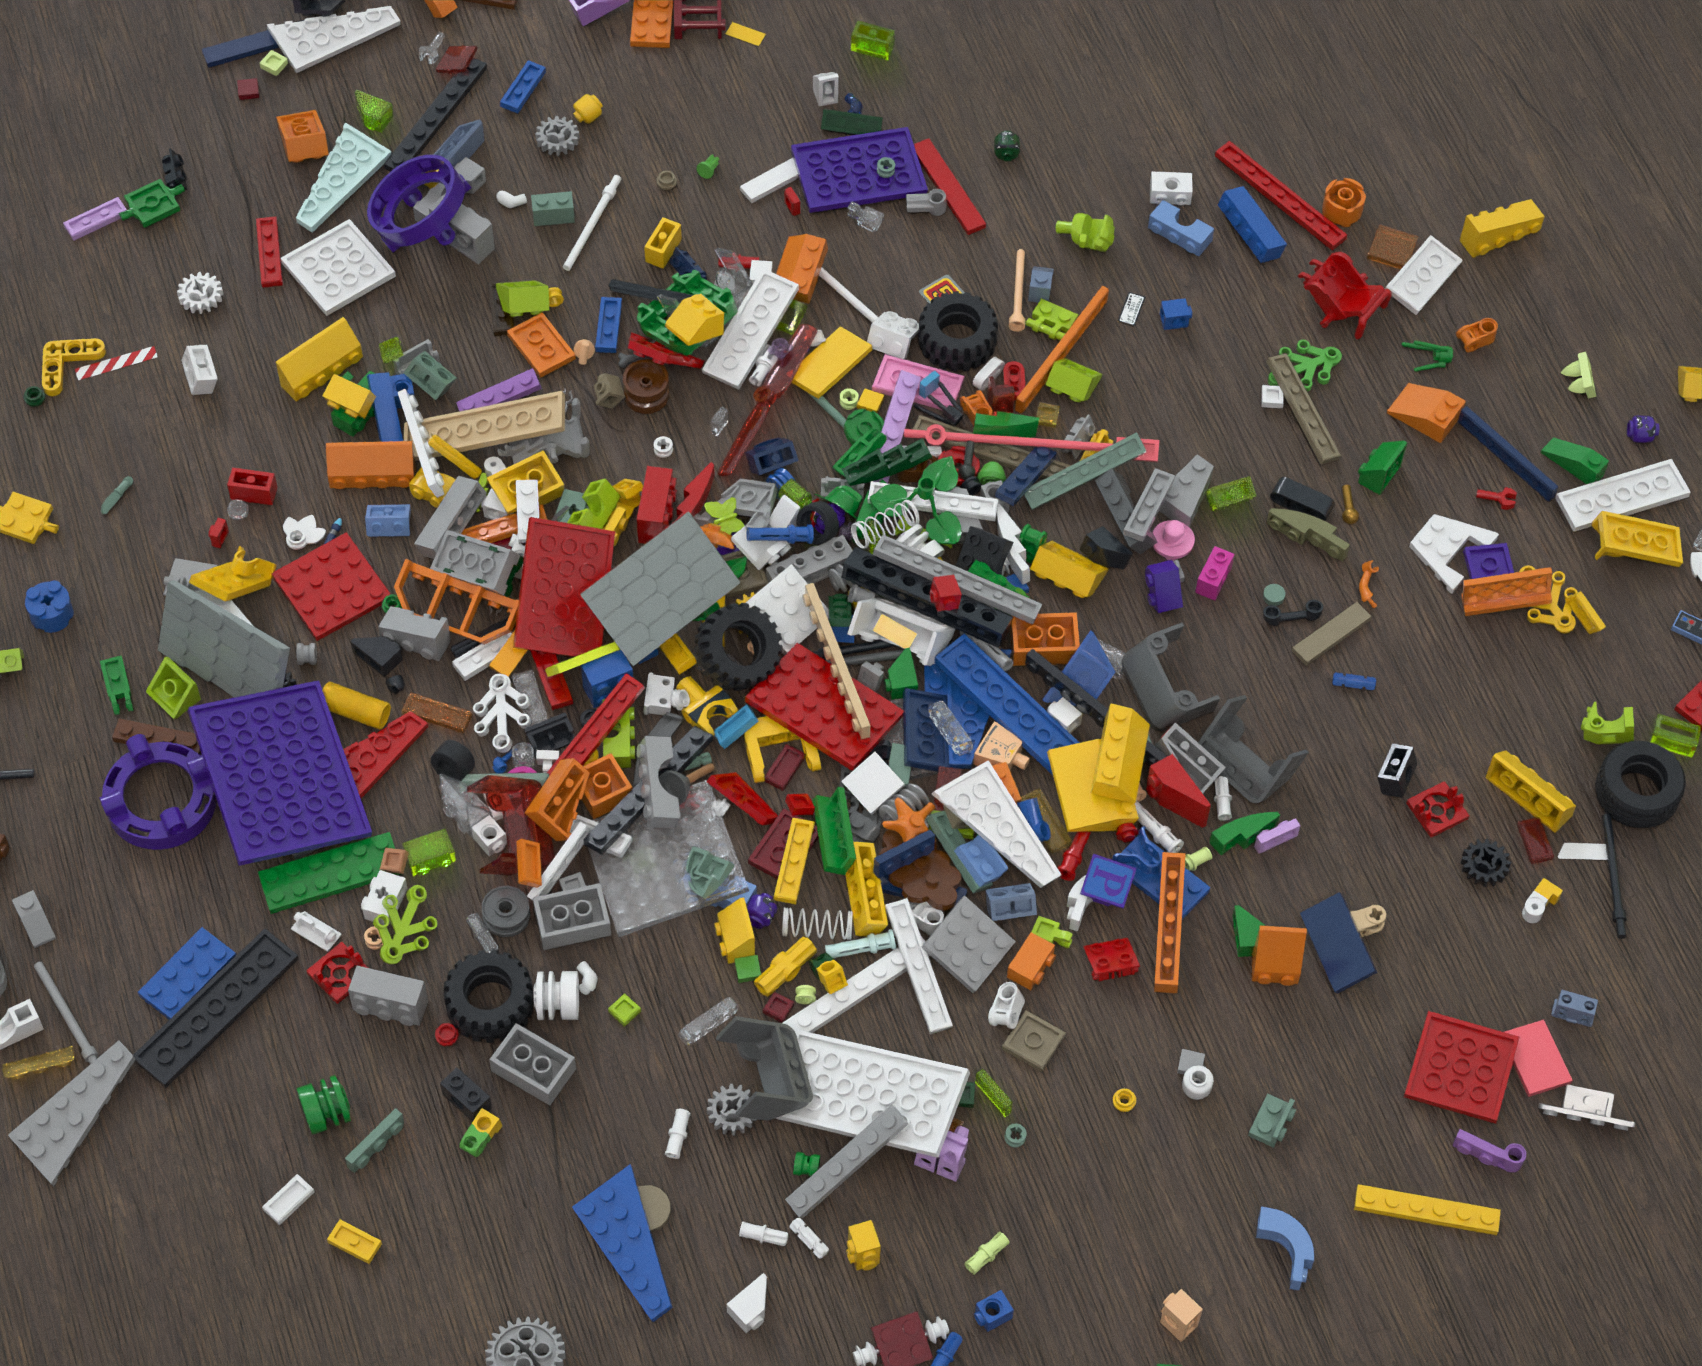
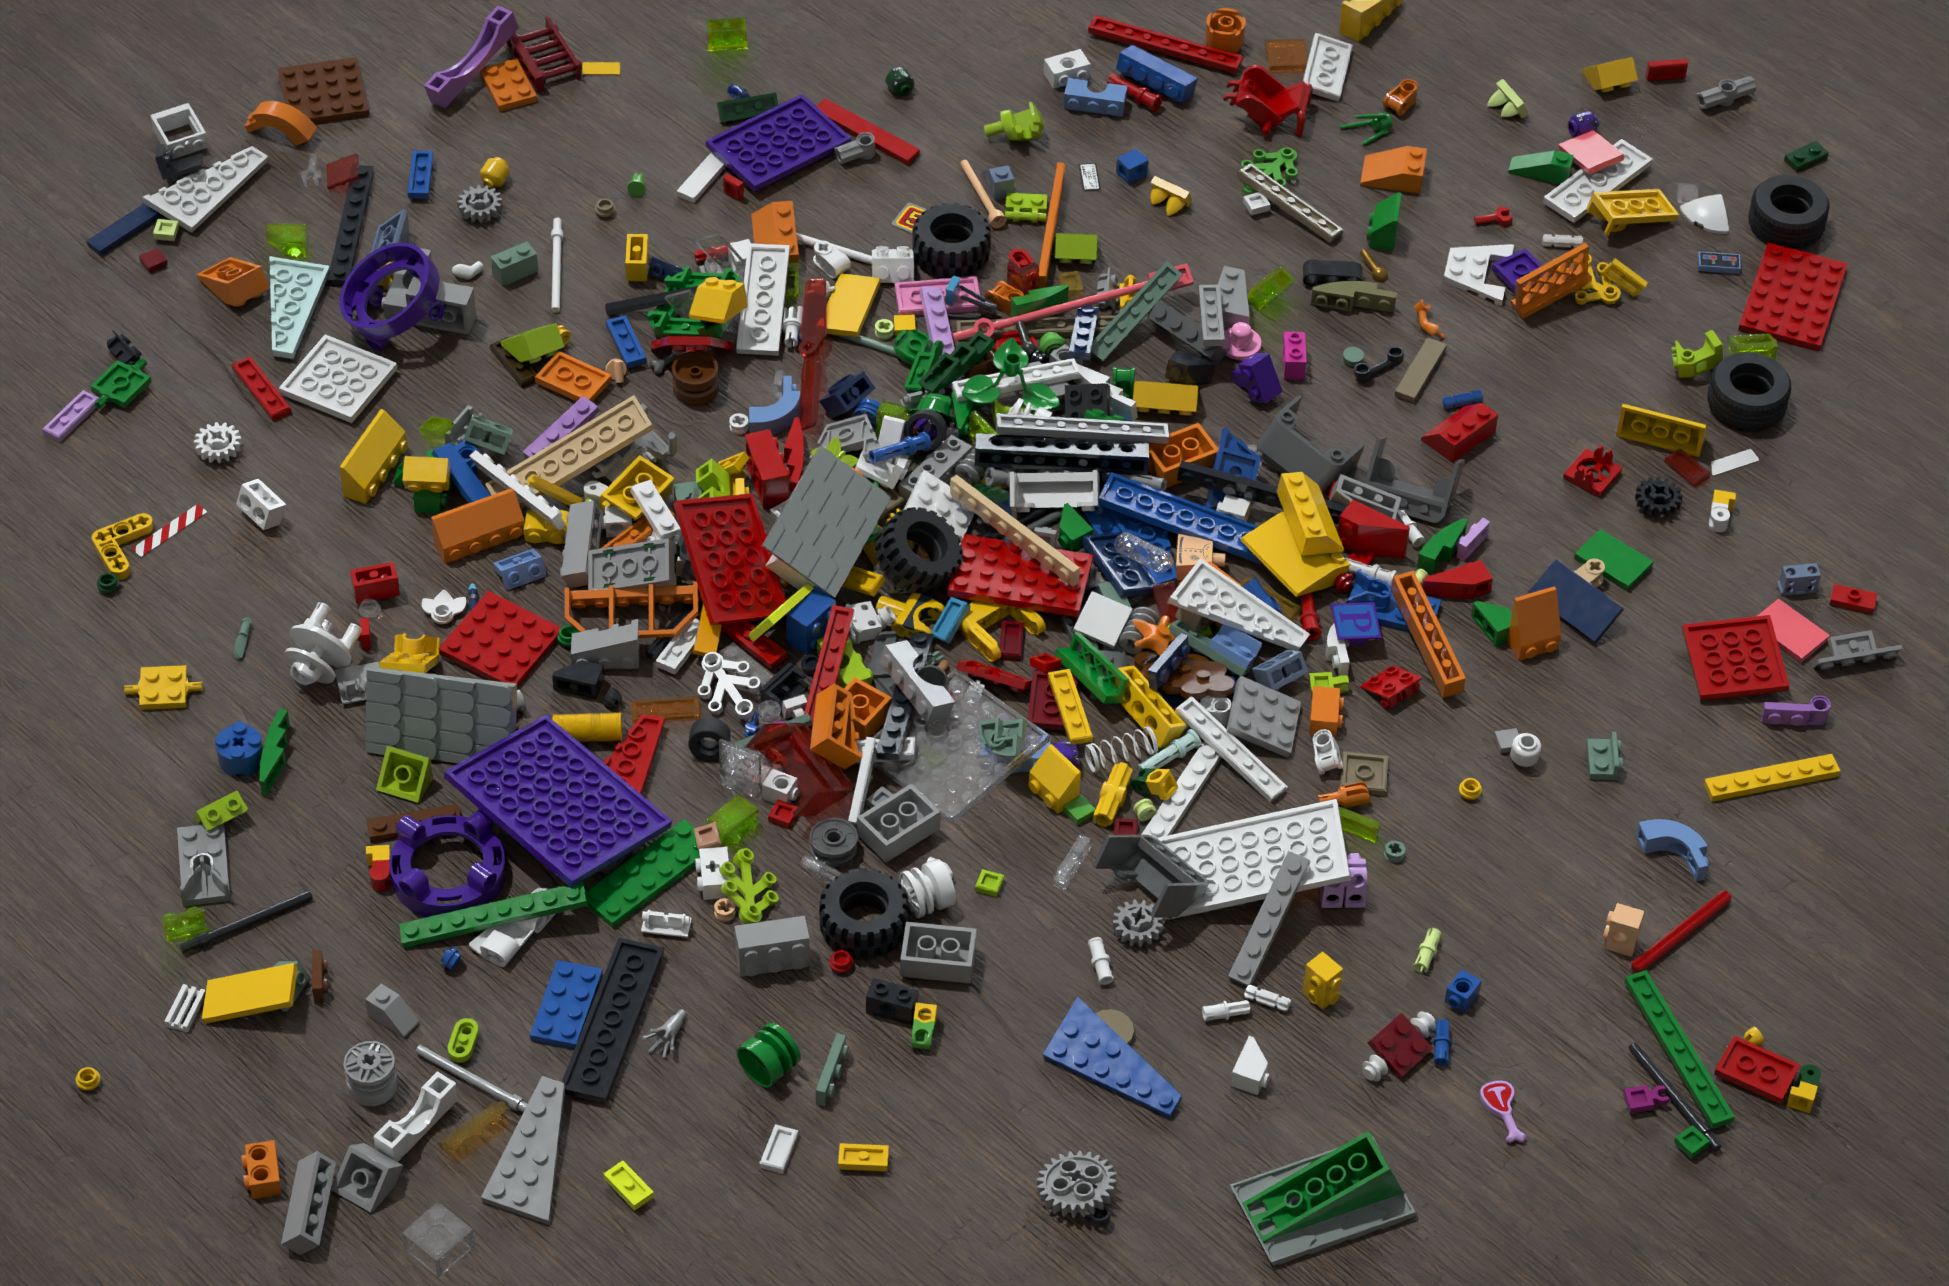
camera: 25 degrees left, 10 degrees down
green hinge [100,655,133,715] -> none
red piece [306,942,368,1004] -> none
orange tile [516,839,542,888] -> none
dark tan brick [594,373,625,409] -> none
clear purple plate [768,338,793,360] -> none
green wheel [793,1152,820,1177] -> none
white slope [813,72,839,106] -> none
clear plate [847,202,885,233] -> none
white piece [851,500,920,549] -> none
yellow sticker [873,614,917,649] -> none
sand green bush [877,157,895,178] -> none
red brick [930,575,962,611] -> none
white beam [972,356,1005,391] -> none
black brick [1378,744,1417,798] -> none
dark blue tile [1458,406,1558,502] -> none
black bar [1602,814,1627,939] -> none
none -> green slope [260,708,290,796]
none -> white piece [283,602,362,685]
none -> red leg [366,845,391,892]
none -> green plate [399,882,588,948]
none -> blue plate [441,948,462,970]
none -> lime plate [448,1018,479,1063]
none -> white panel [469,888,556,967]
none -> neon yellow plate [604,1161,654,1211]
none -> light grey piece [642,1010,687,1059]
none -> medium blue arch [749,376,801,435]
none -> red tile [768,800,799,829]
none -> white piece [813,241,851,279]
none -> red pin [1107,73,1163,112]
none -> yellow tile [1150,176,1192,216]
none -> orange arm [1318,782,1371,809]
none -> red tile [1348,551,1376,565]
none -> red slope [1421,403,1498,463]
none -> red slope [1421,560,1493,599]
none -> white axle [1542,234,1583,248]
none -> tile [1558,130,1624,175]
none -> green tile [1574,529,1654,591]
none -> red axle [1631,890,1732,973]
none -> red plate [1829,584,1878,614]

